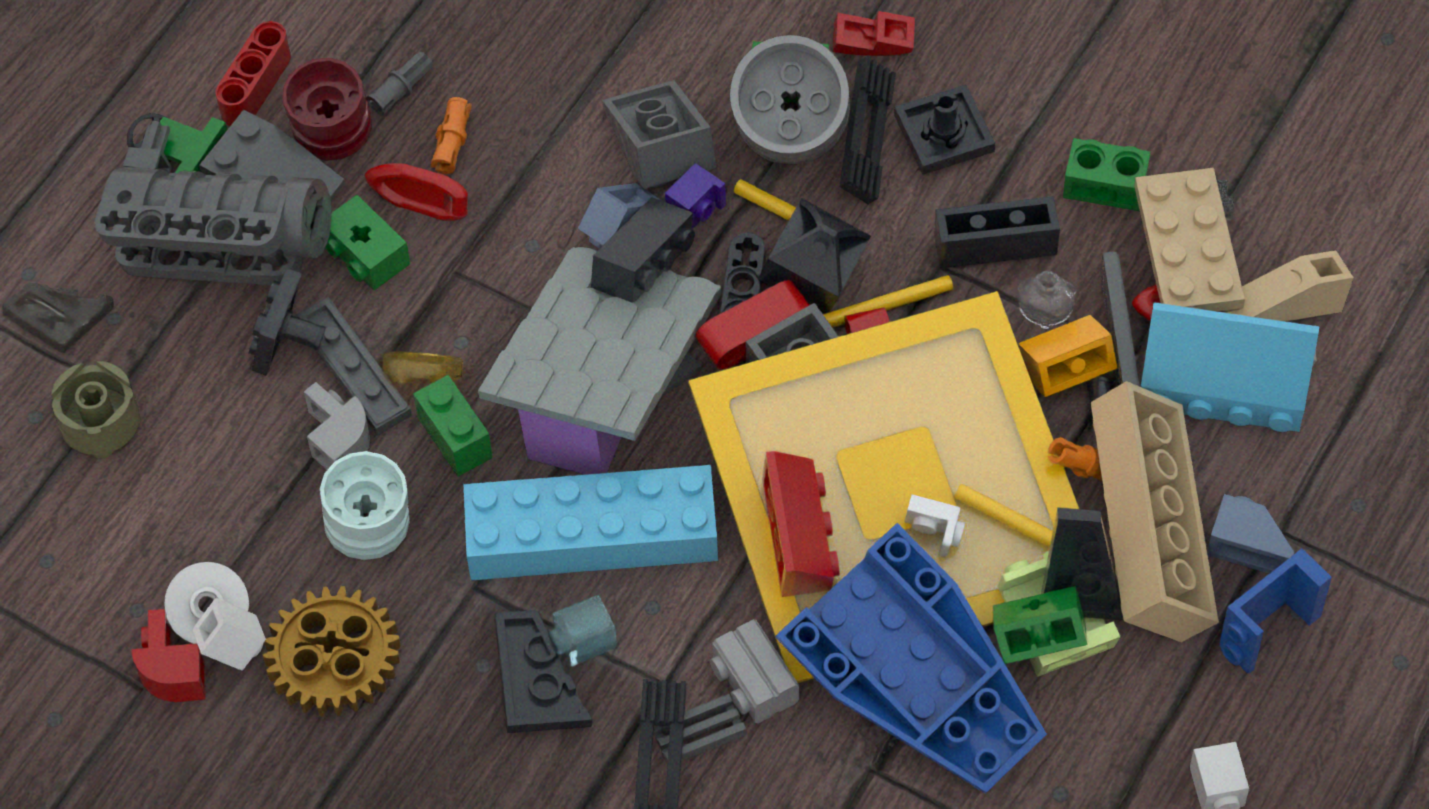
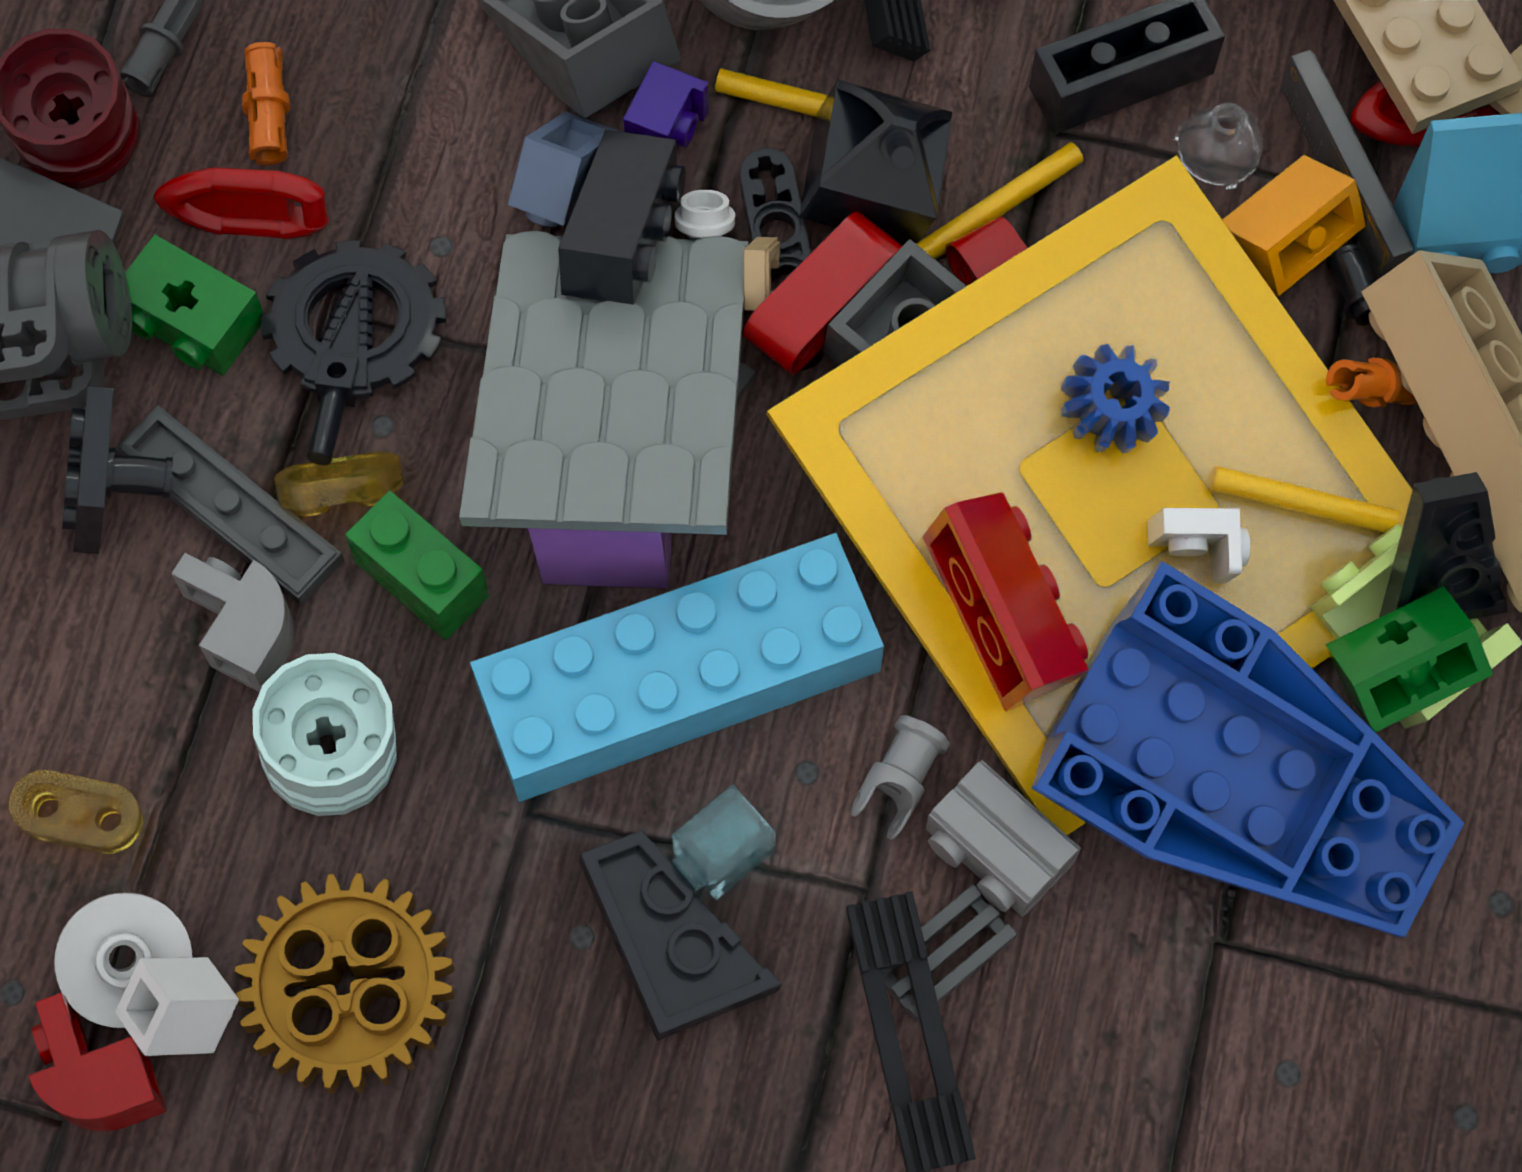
camera: 20 degrees left, 10 degrees up
none -> clear yellow plate [9,770,144,854]
none -> black bar [261,240,446,466]
none -> white plate [675,190,735,240]
none -> tan tile [744,237,780,311]
none -> light grey piece [850,715,950,840]
none -> blue gear [1061,343,1170,454]

